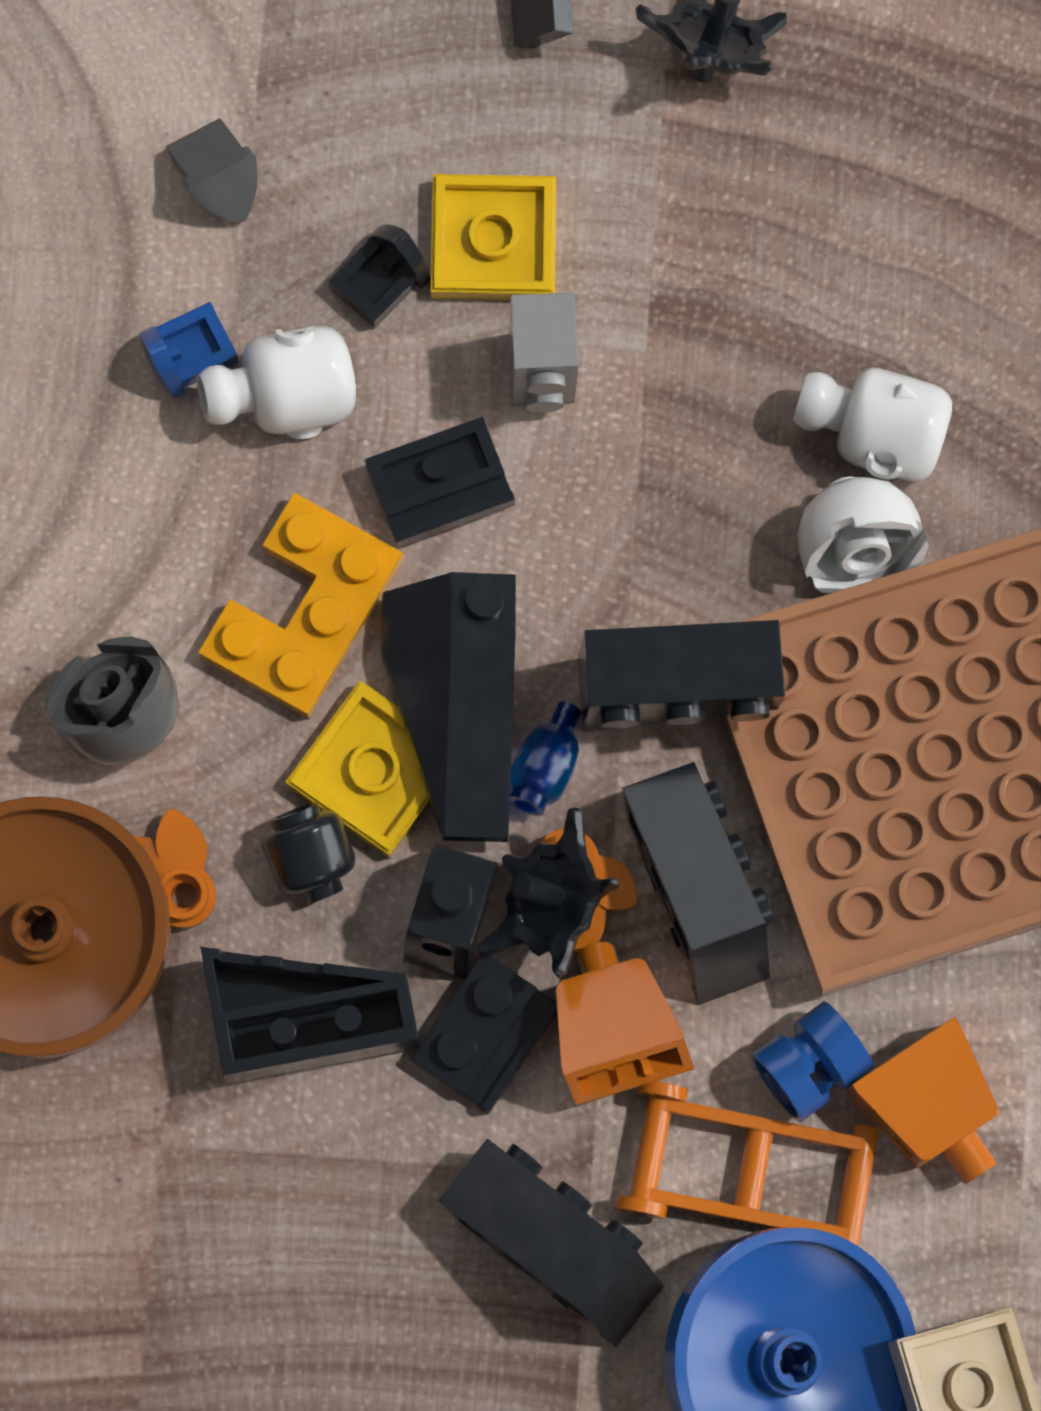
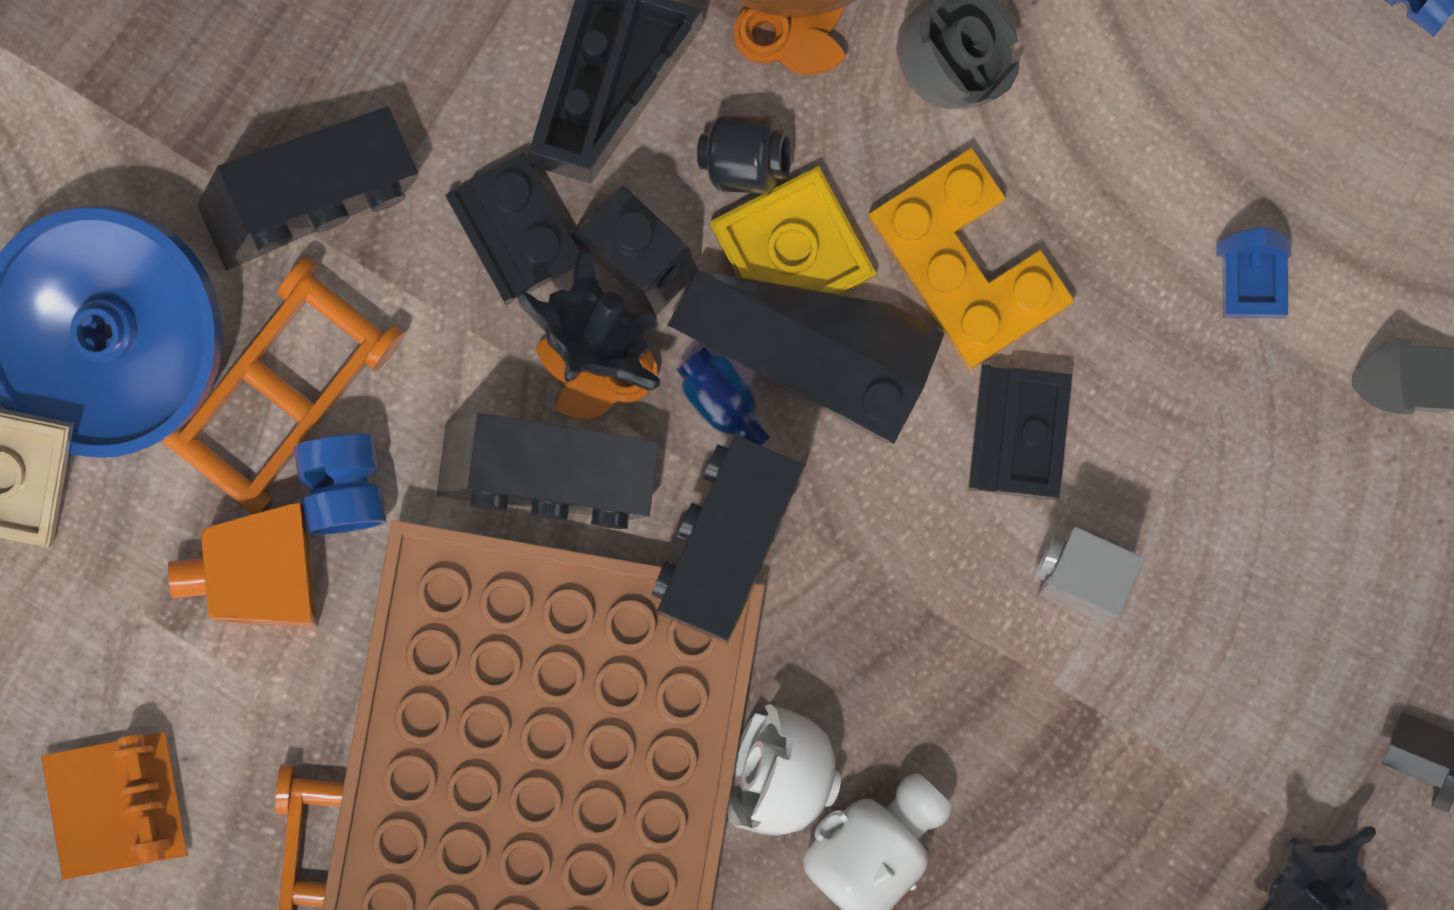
camera: 120 degrees right, 5 degrees up
white piece [197,326,356,439] -> none
black tile [329,224,430,329] -> none
yellow tile [431,174,556,300] -> none
orange torso [556,942,695,1105] -> none

